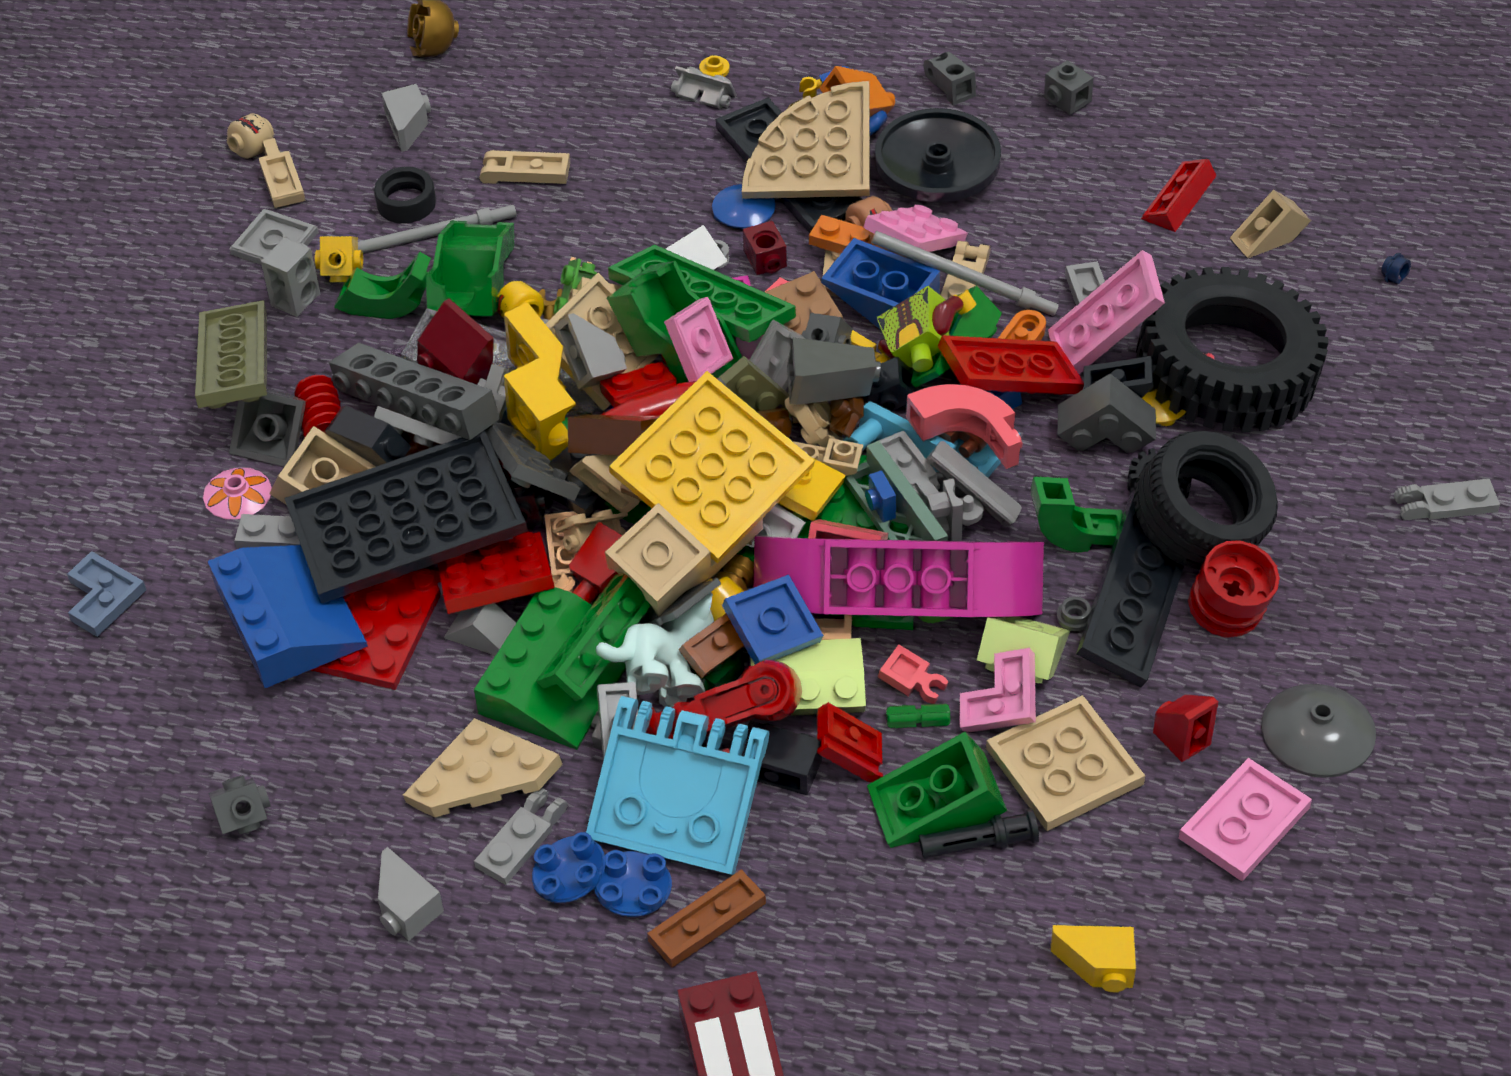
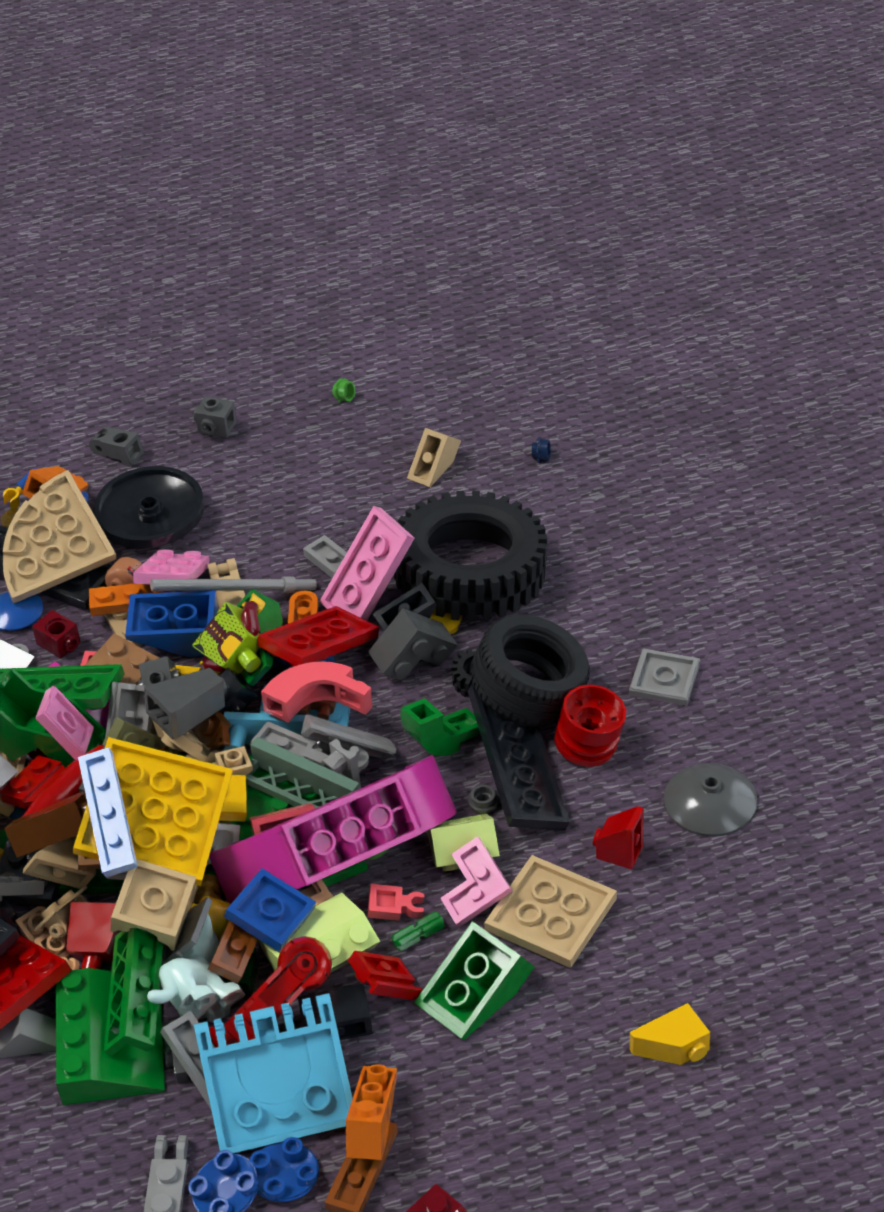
camera: 30 degrees left, 5 degrees down
tan plate [403,718,562,817] -> none
blue plate [865,470,896,522] -> none
black pin [919,808,1039,859] -> none
red slope [1141,159,1217,232] -> none
bright pink plate [1179,758,1312,881] -> none
light grey hinge [1394,479,1500,520] -> none
none -> light blue plate [78,747,138,878]
none -> bright green plate [332,378,355,403]
none -> orange slope [346,1064,397,1160]
none -> light grey tile [629,648,700,706]

